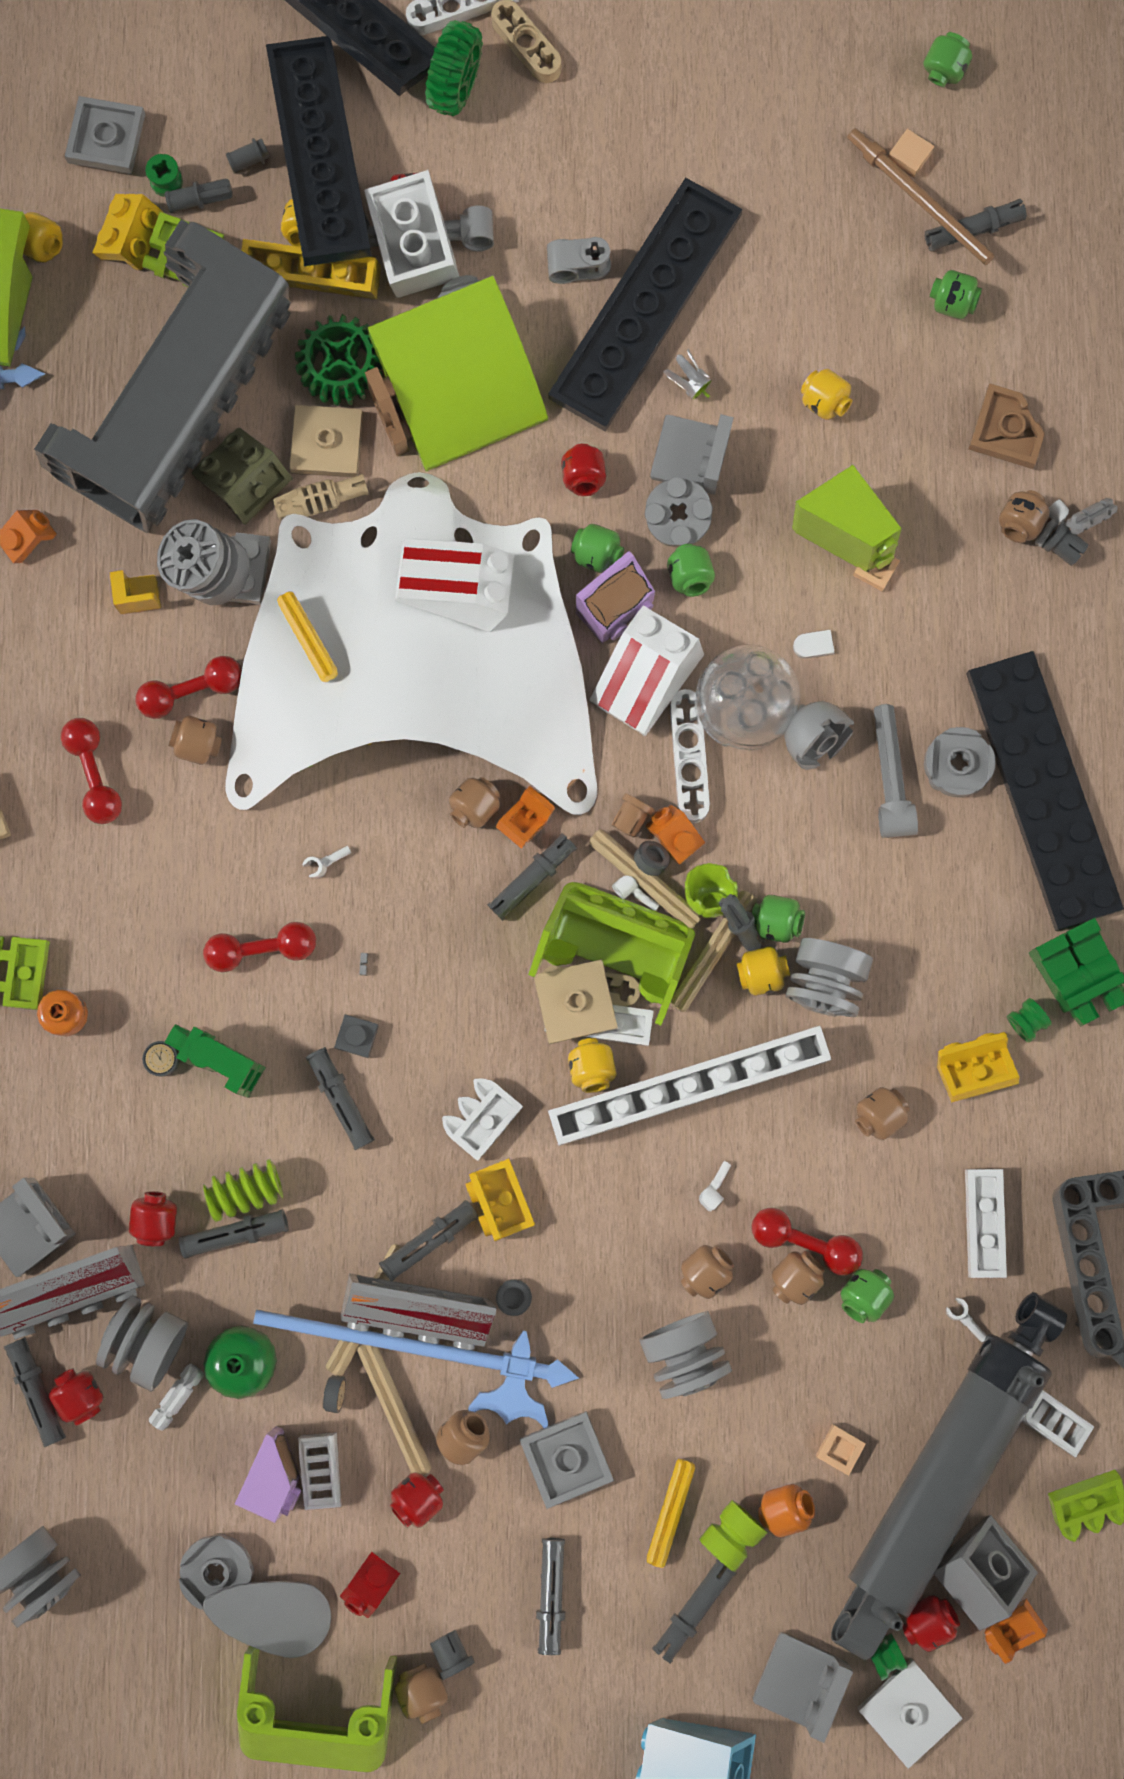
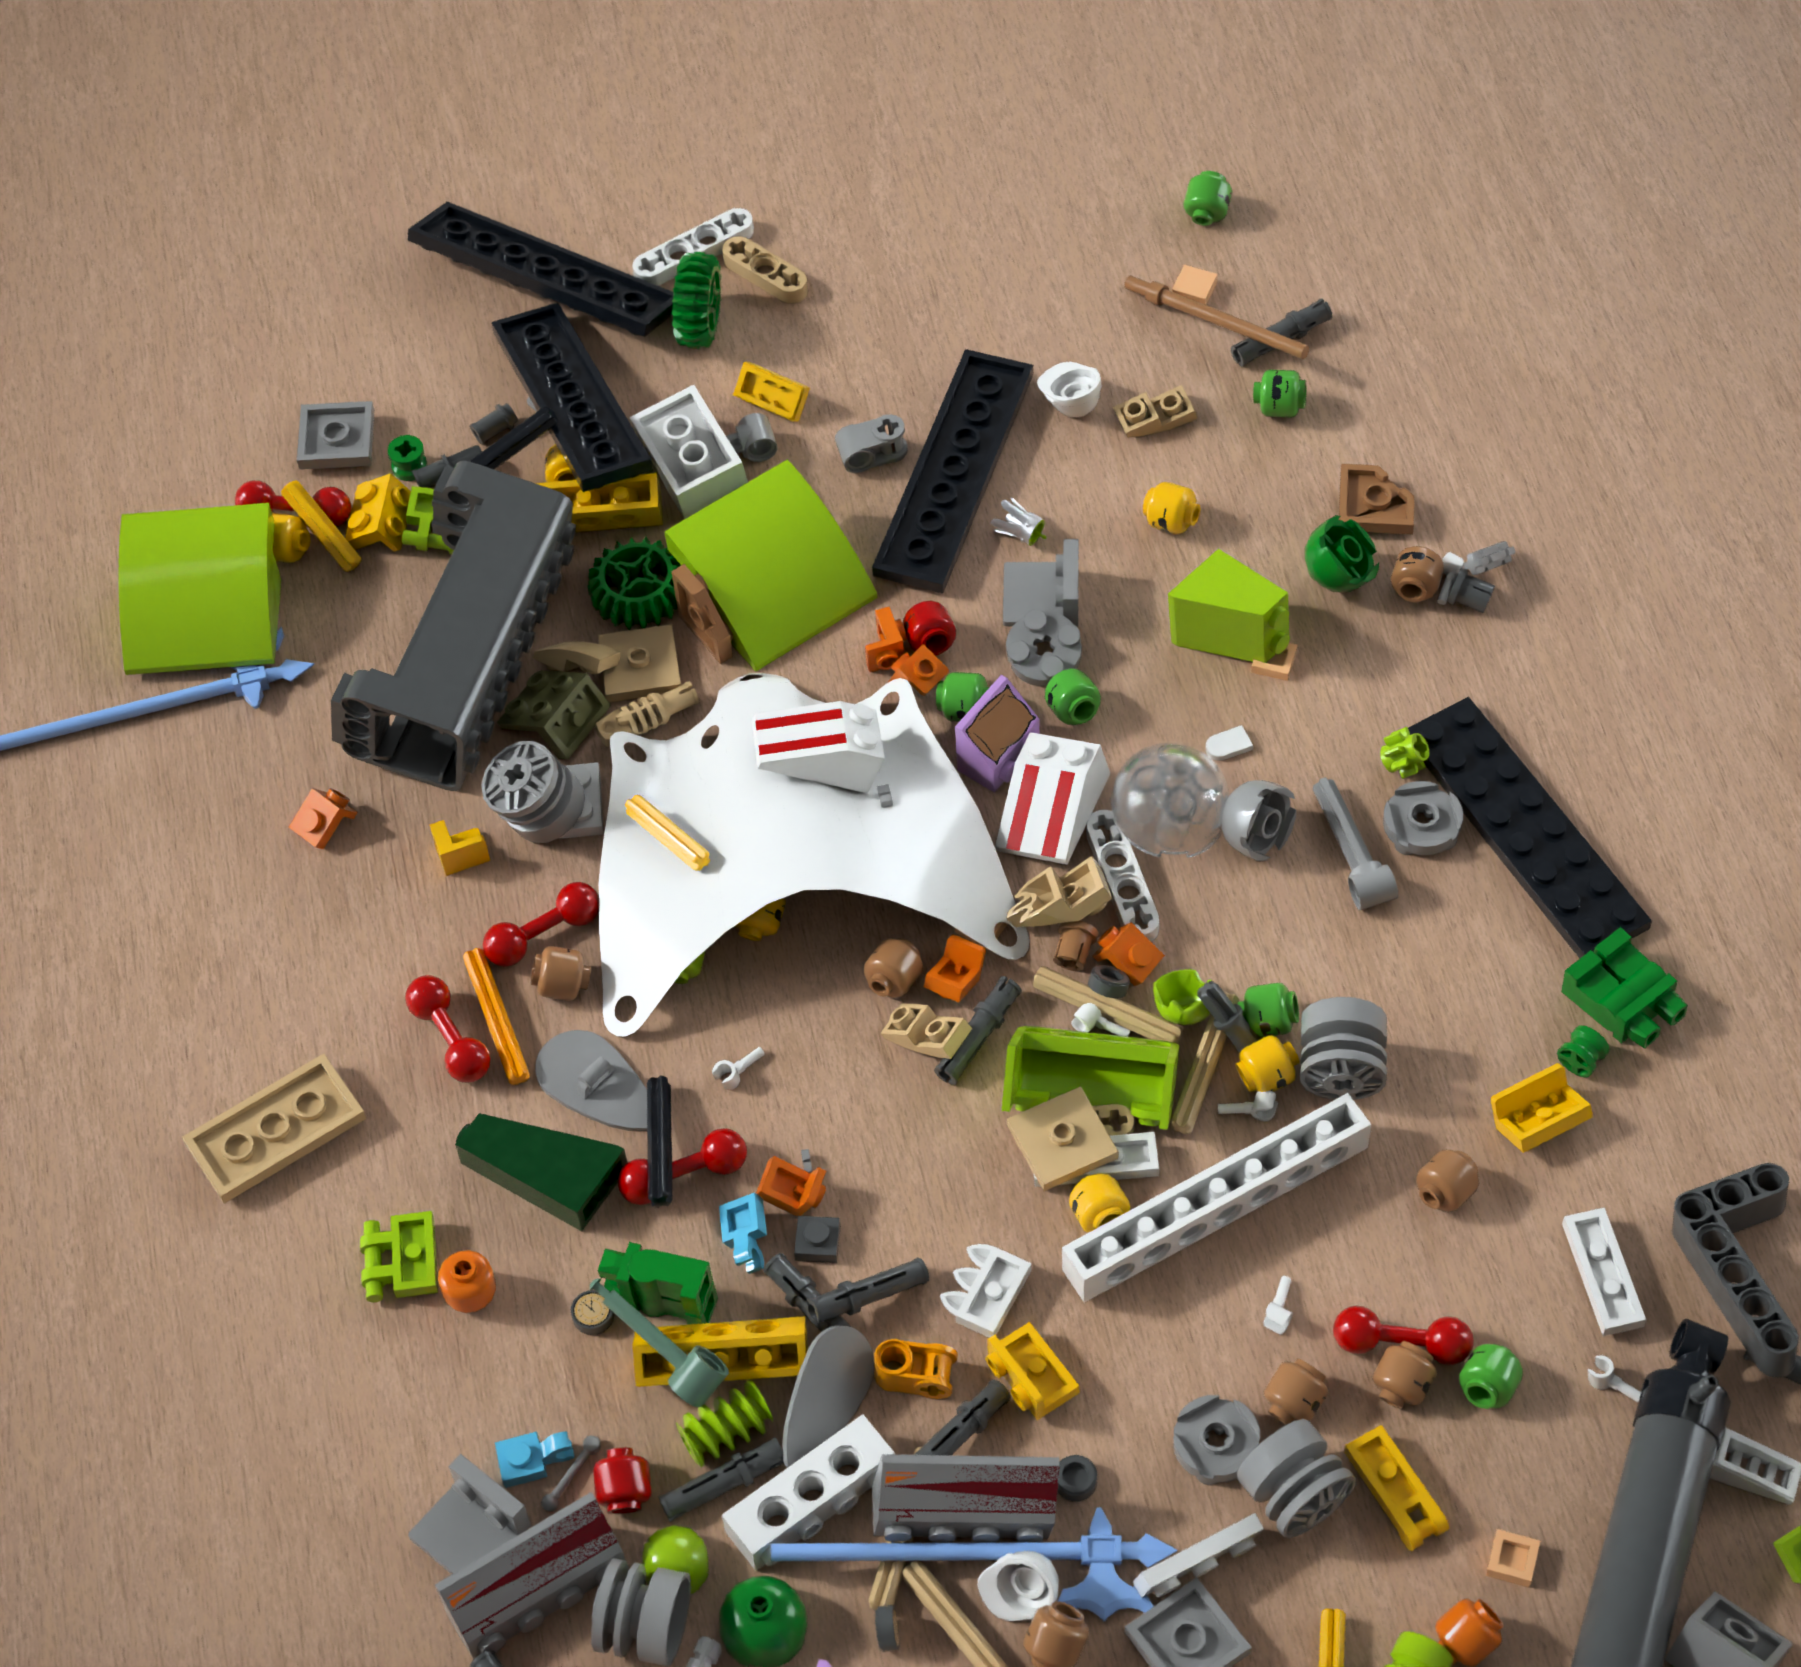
camera: 10 degrees left, 25 degrees down
none -> red piece [235,480,352,527]
none -> yellow axle [281,480,362,572]
none -> dark green slope [455,1113,627,1232]
none -> light orange axle [463,948,530,1085]
none -> black axle [470,406,558,470]
none -> medium azure plate [495,1431,575,1488]
none -> tan slope [533,641,621,674]
none -> light grey shield [535,1030,647,1131]
none -> light grey hinge [541,1435,601,1512]
none -> sand green piece [590,1278,729,1408]
none -> yellow brick [632,1316,808,1387]
none -> lime hair [642,1526,709,1594]
none -> black axle [647,1075,673,1208]
none -> medium azure plate [719,1192,767,1274]
none -> white brick [722,1414,895,1571]
none -> yellow plate [733,361,810,422]
none -> orange bracket [756,1156,826,1217]
none -> light grey shield [783,1325,874,1468]
none -> dark grey pin [805,1257,929,1325]
none -> orange bracket [865,606,907,672]
none -> light orange piece [874,1339,958,1399]
none -> light grey piece [877,784,893,807]
none -> tan slope [881,1003,972,1059]
none -> orange bracket [888,644,949,696]
none -> white hat [978,1551,1059,1621]
none -> tan plate [1006,856,1113,928]
none -> white hat [1037,362,1102,418]
none -> tan slope [1113,385,1198,437]
none -> white plate [1133,1513,1264,1598]
none -> light grey plate [1173,1395,1260,1485]
none -> white hand [1218,1090,1278,1121]
none -> green cylinder [1305,515,1379,593]
none -> yellow plate [1344,1425,1450,1551]
none -> lime gear [1380,727,1429,779]

